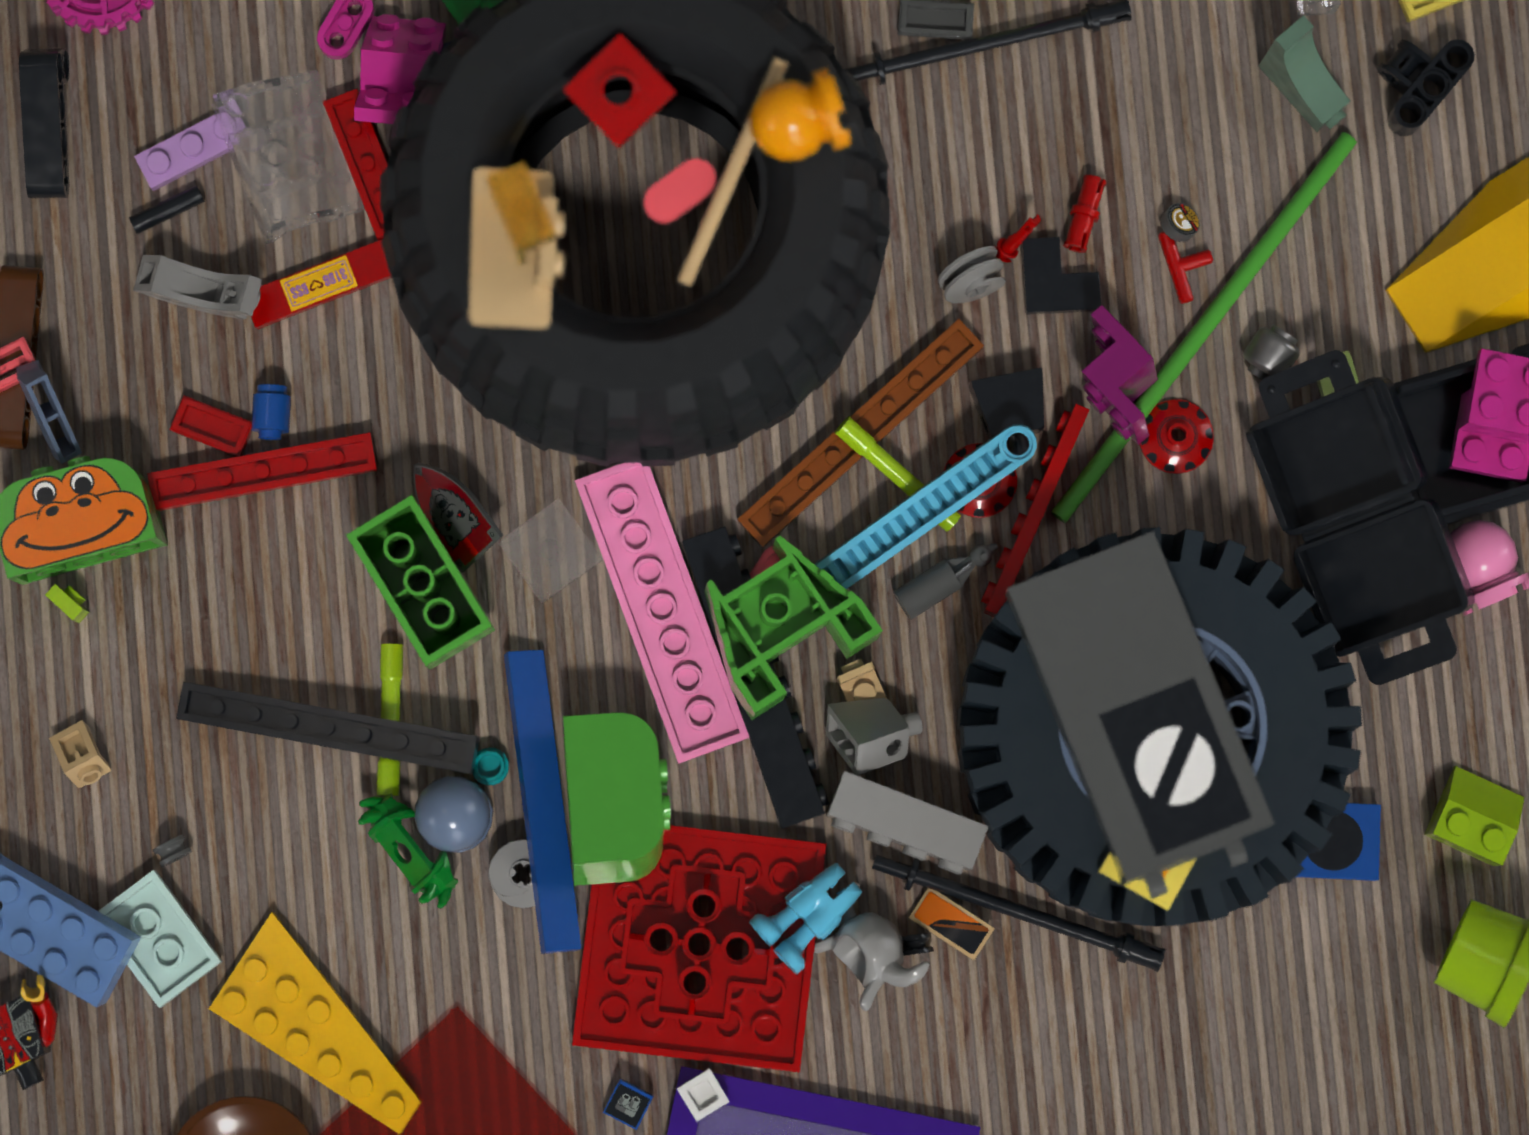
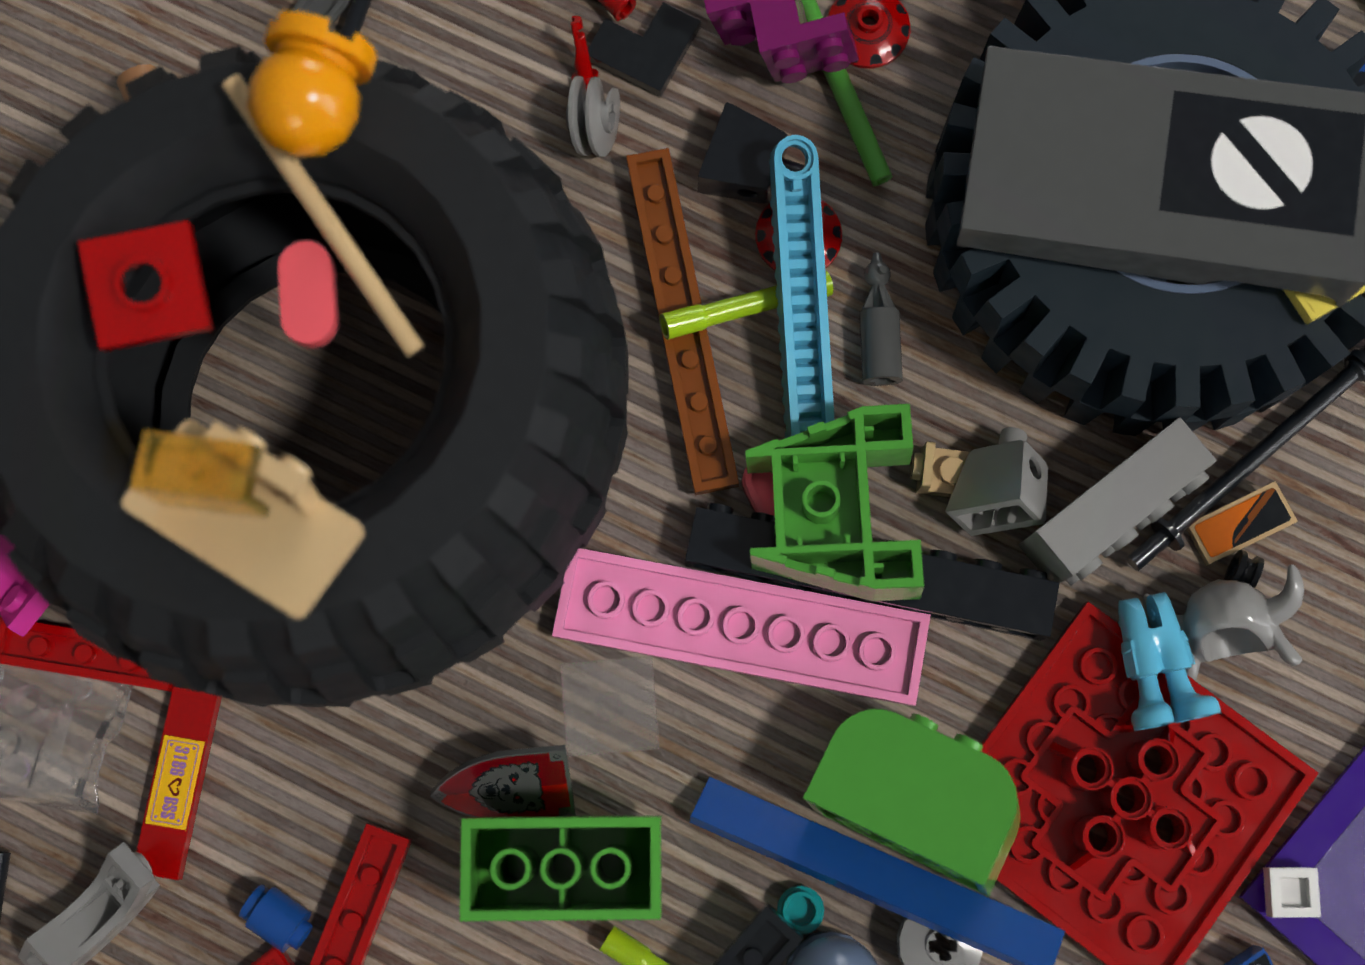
camera: 50 degrees left, 5 degrees down
red plate [980,404,1090,618] -> none

